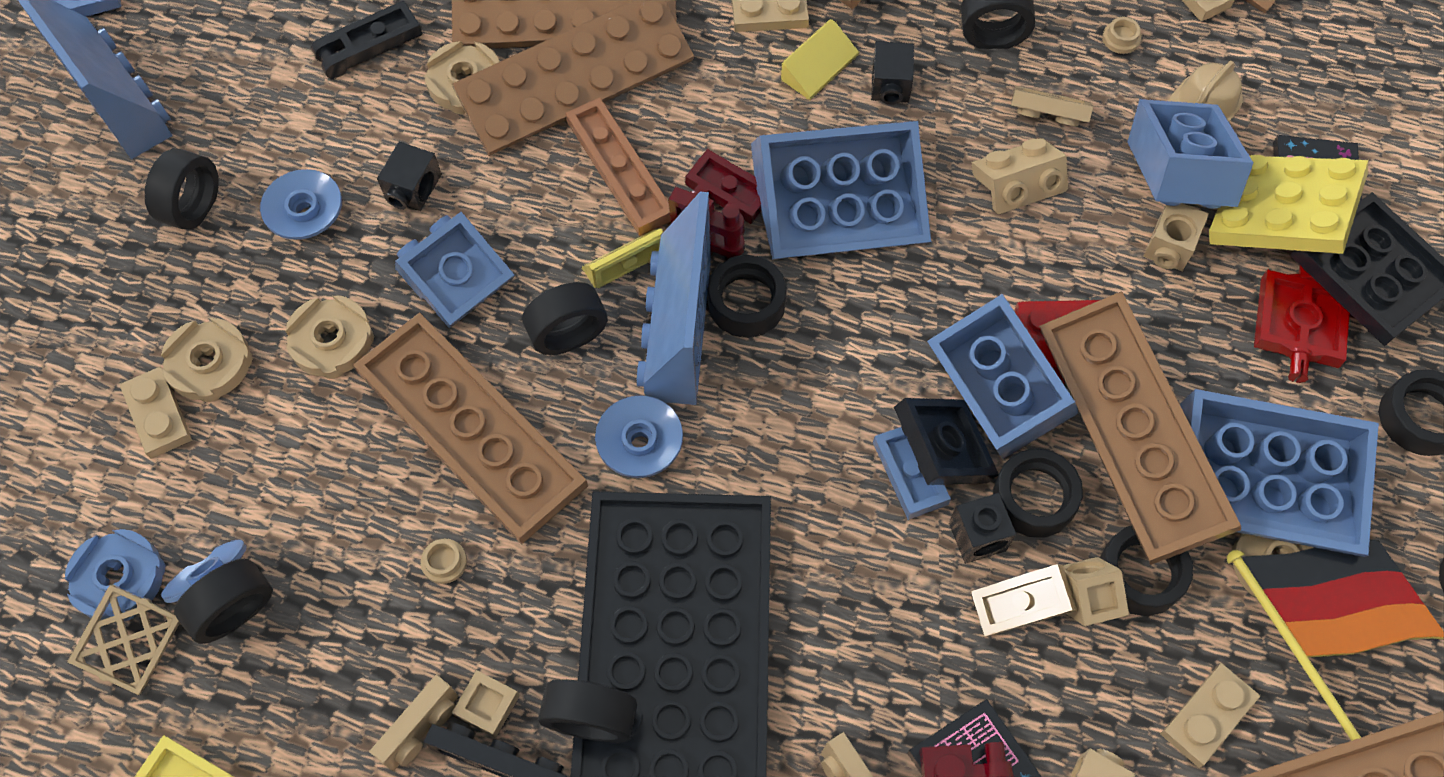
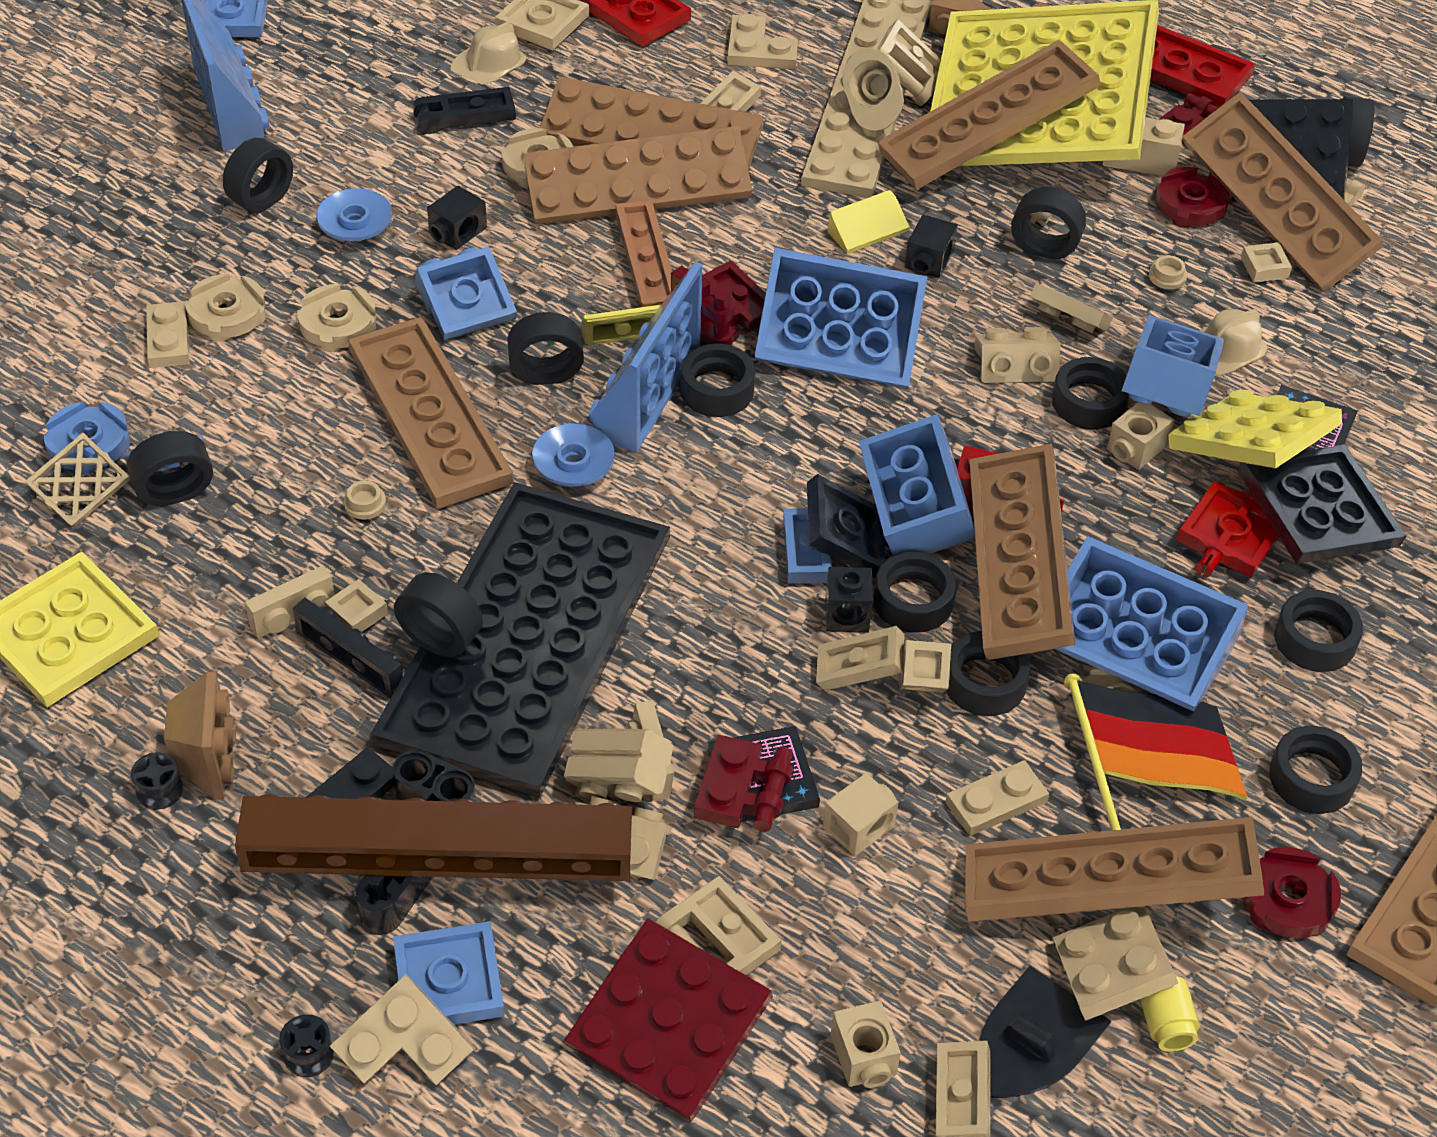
camera: 15 degrees right, 15 degrees down
none -> black tyre [1052,357,1129,430]

